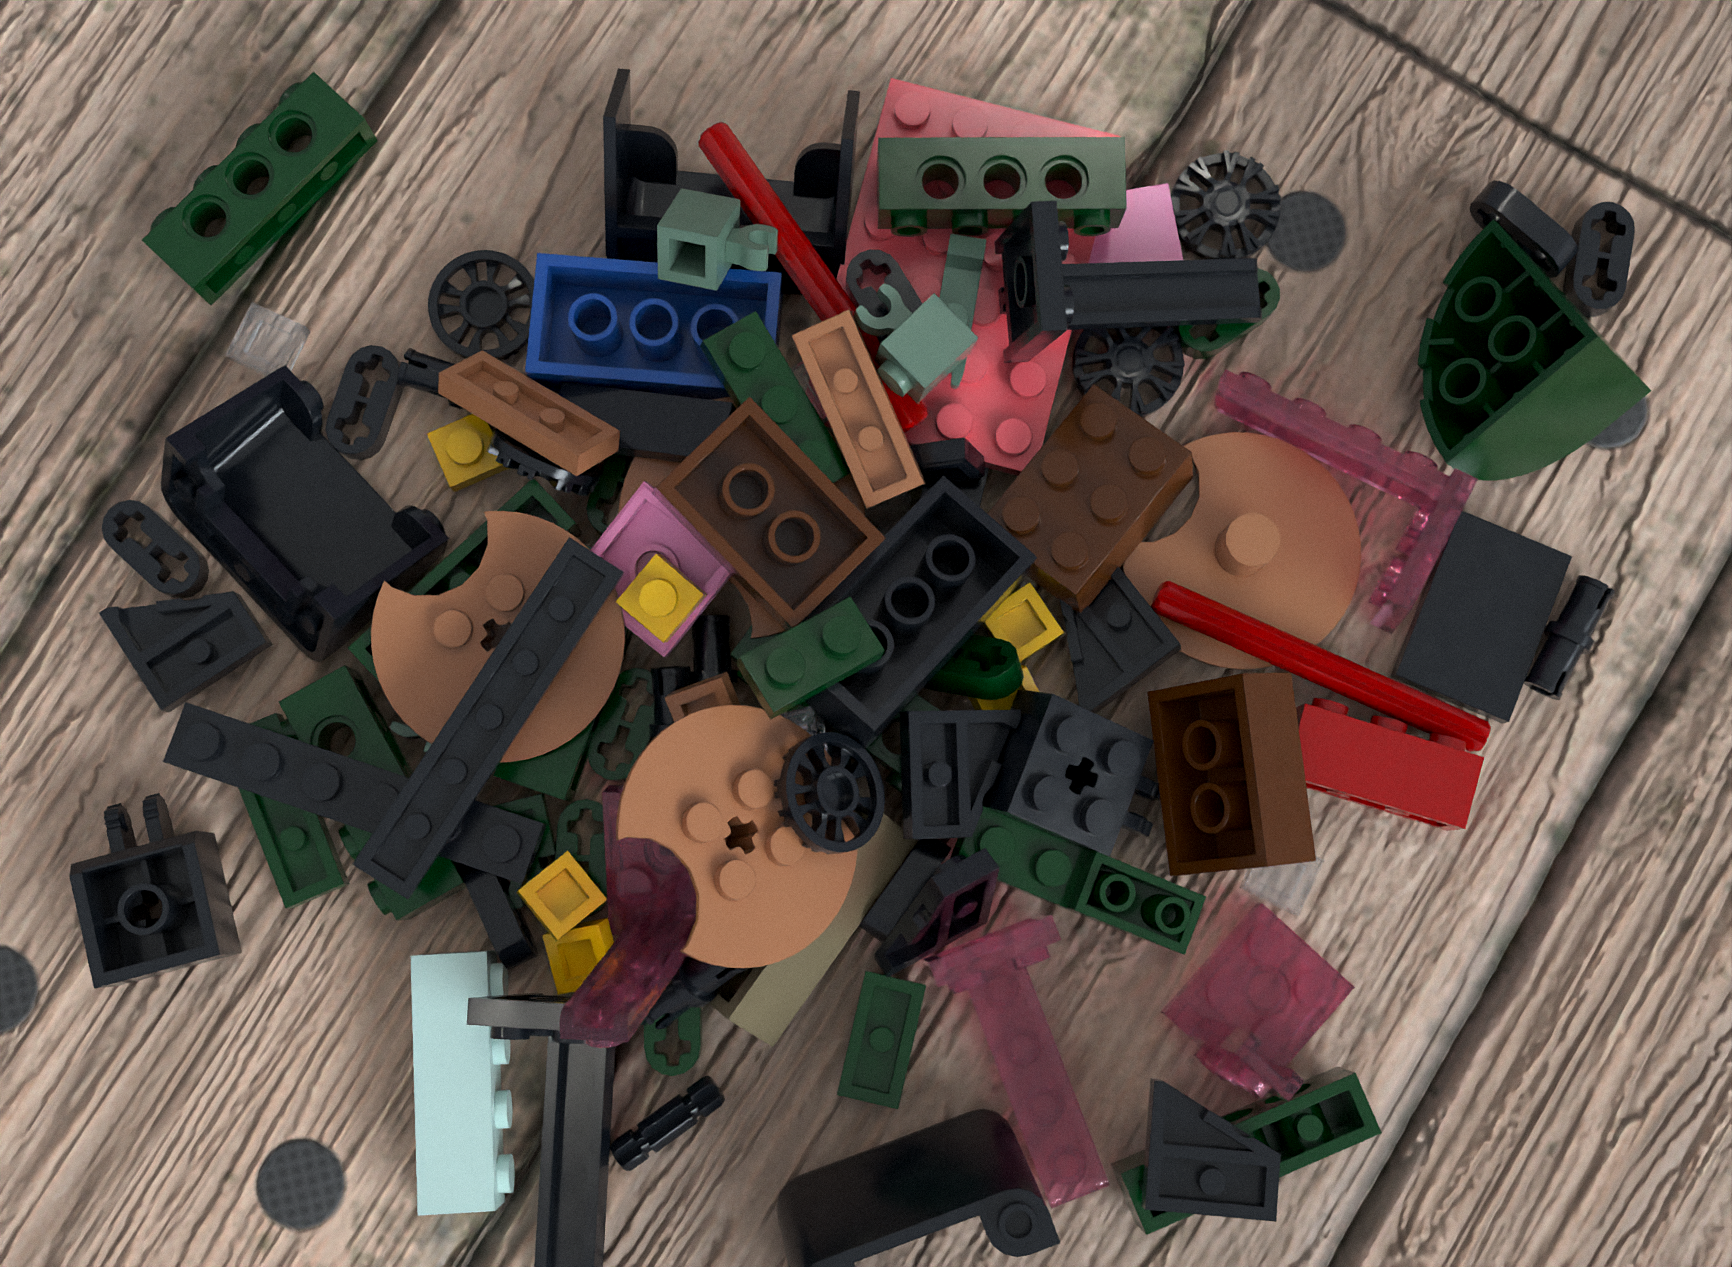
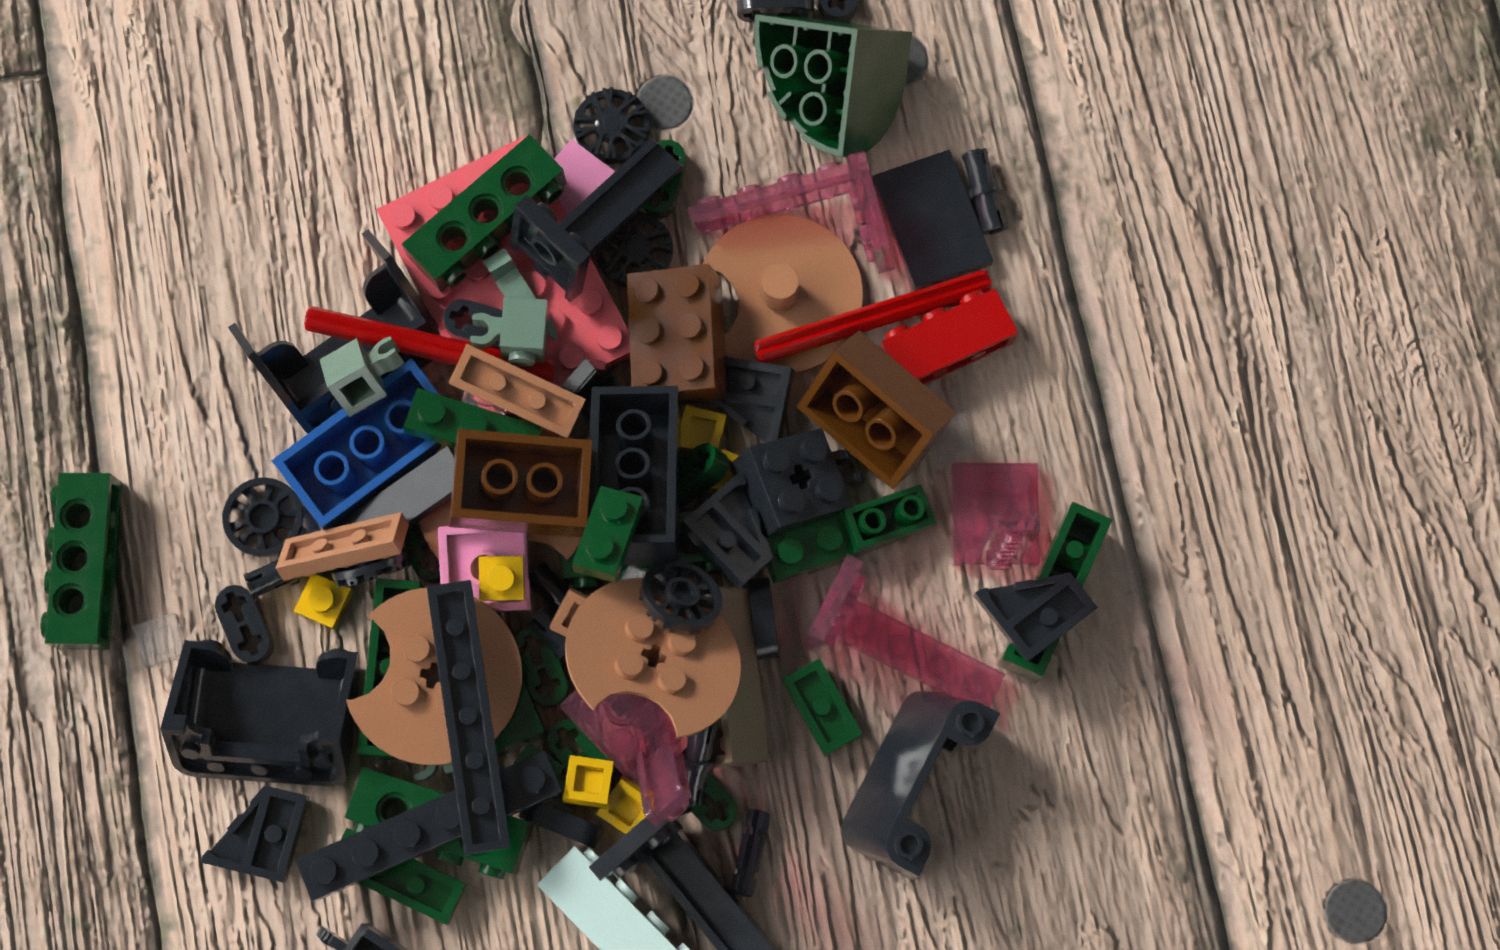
camera: 35 degrees left, 5 degrees down
black beam [102,500,209,599] -> none
black wing [874,848,999,978] -> none

